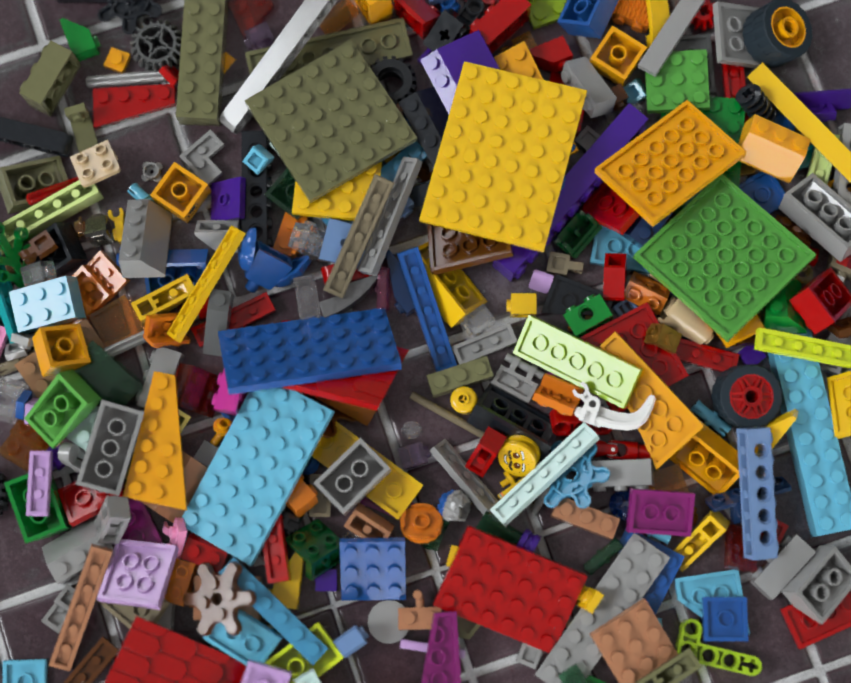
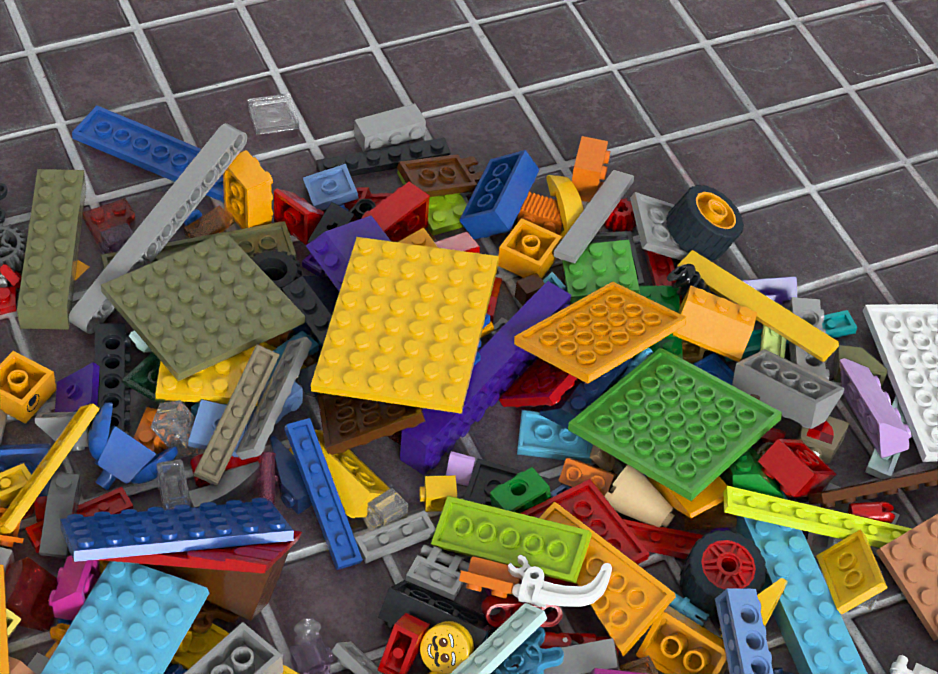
camera: 10 degrees left, 30 degrees down
light grey plate [180,129,225,186] -> none
medium azure slope [242,144,274,175] -> none
dark tan bar [409,391,485,438] -> none
olive brick [426,356,494,398] -> none
yellow head [450,386,479,415] -> none
dark tan plate [546,251,584,277] -> none
dark green hinge [553,209,603,258] -> none
light grey brick [561,56,617,118] -> none
red slope [603,253,627,301] -> none
pearl gold bracket [644,323,682,354] -> none

